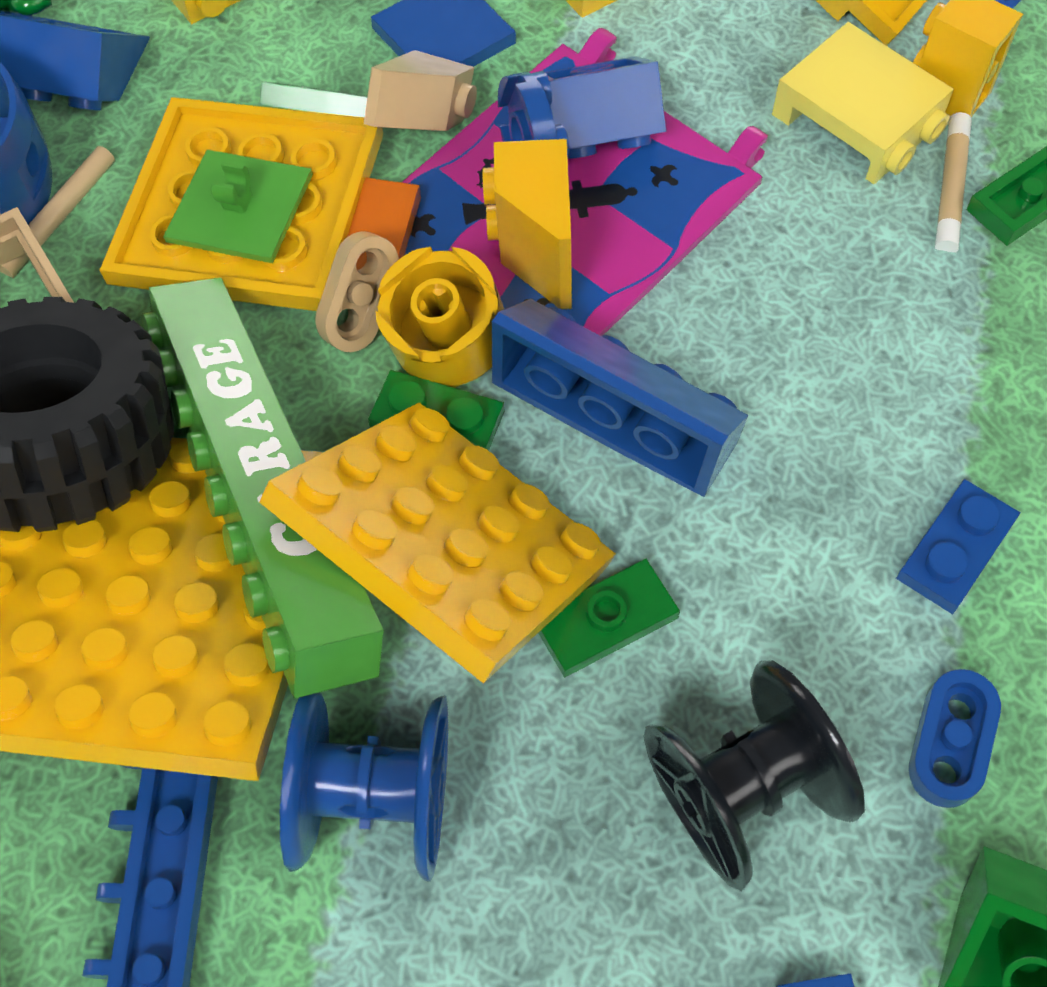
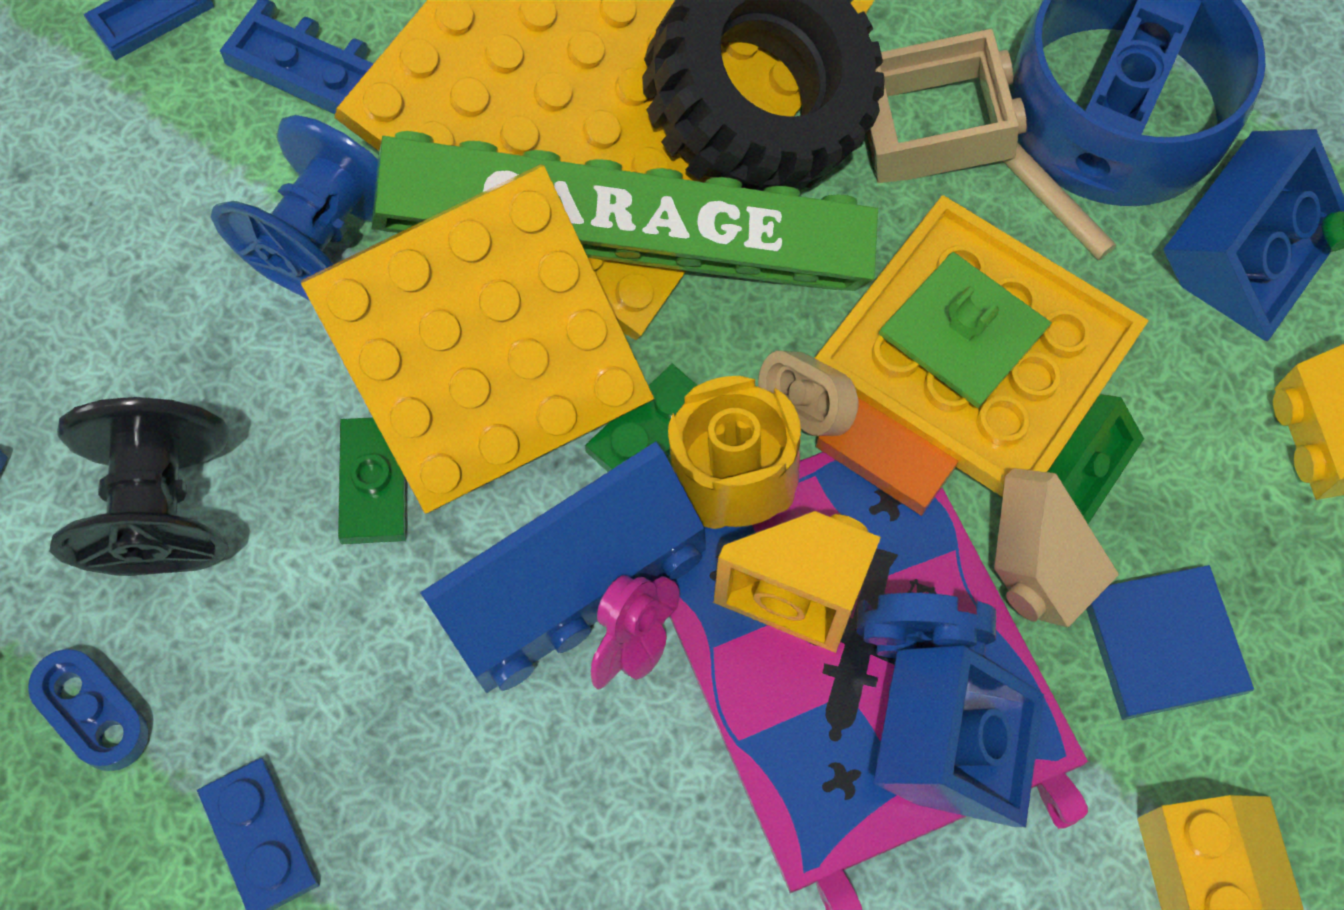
camera: 110 degrees right, 5 degrees up
none -> dark pink plate [591,576,680,690]

